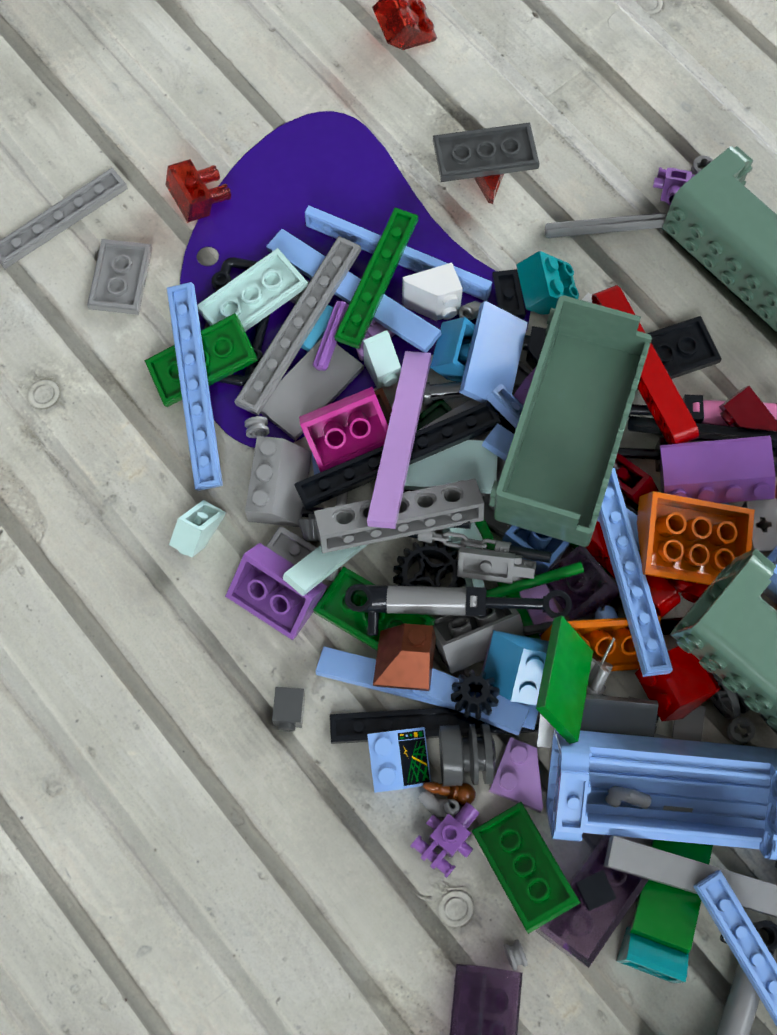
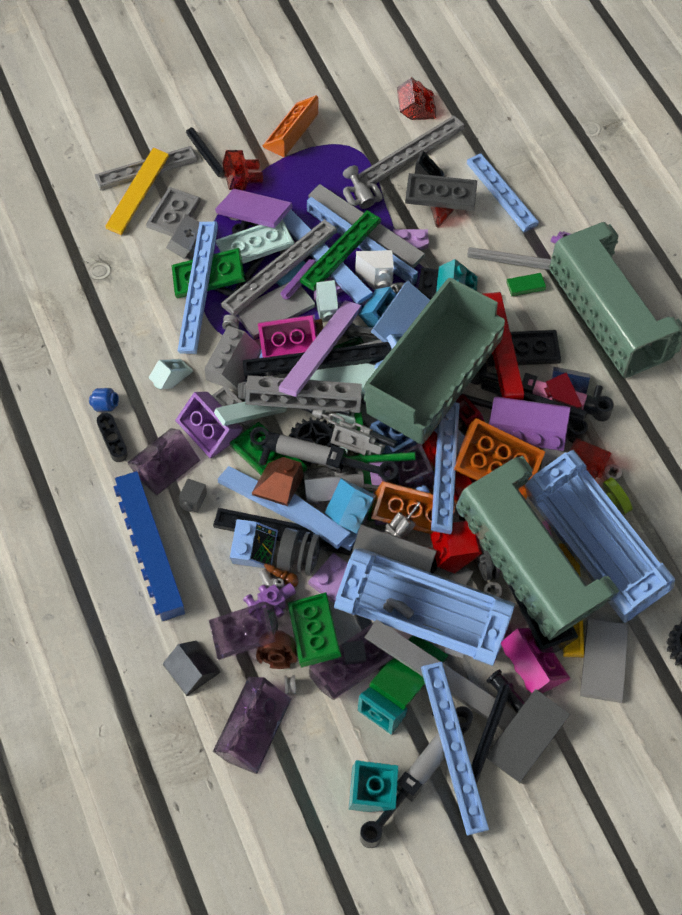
camera: 15 degrees right, 10 degrees down
black gear [451,669,500,720] -> none
green tile [536,616,593,744] -> none
none -> blue head [89,388,119,412]
none -> black beam [97,413,128,462]
none -> yellow tile [105,147,169,235]
none -> blue brick [113,471,185,621]
none -> clear purple slope [127,428,200,495]
none -> slope [163,640,221,696]
none -> light grey brick [166,214,199,258]
none -> black axle [186,127,225,177]
none -> clear purple slope [209,602,278,660]
none -> medium lavender tile [215,189,293,228]
none -> copper cylinder [256,630,298,669]
none -> orange slope [262,95,319,157]
none -> light grey tile [308,184,425,269]
none -> light grey piece [343,165,383,209]
none -> light grey tile [357,115,465,185]
none -> lavender wing [393,229,429,251]
none -> black slope [415,151,444,177]
none -> light blue tile [467,153,539,232]
none -> green tile [506,273,546,297]
none -> dark blue panel [551,367,590,394]

